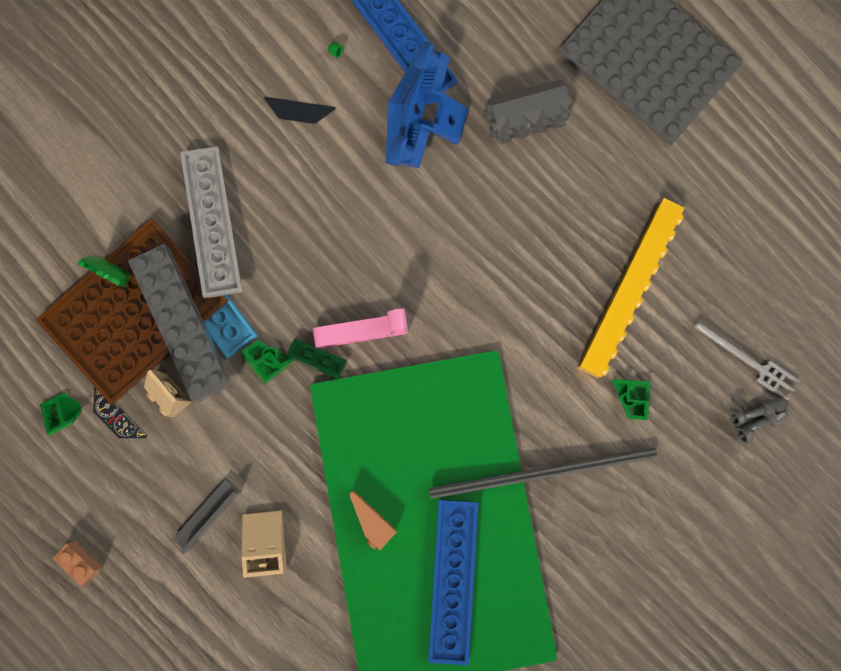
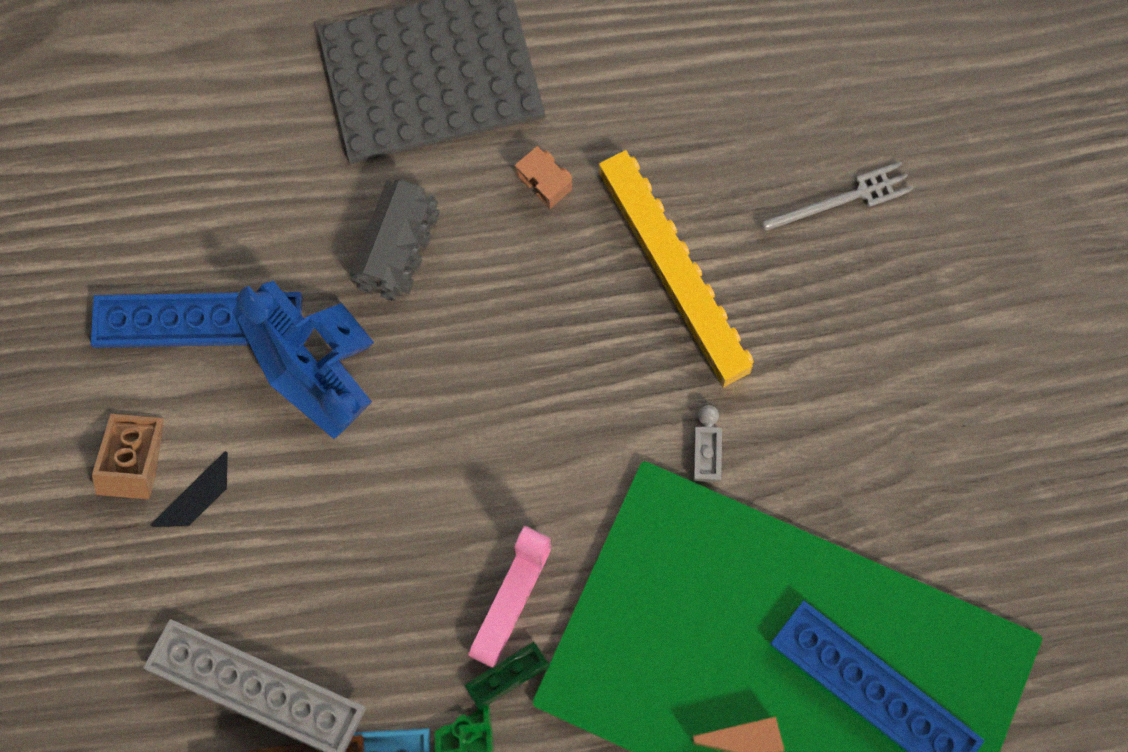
camera: 50 degrees left, 10 degrees down
green hinge [328,42,344,59] -> none
dark grey axle [429,448,657,498] -> none
green slope [612,379,650,420] -> none
dark grey piece [729,399,789,444] -> none
none -> medium nougat slope [92,414,164,499]
none -> nougat brick [515,146,572,209]
none -> light grey plate [694,405,722,482]

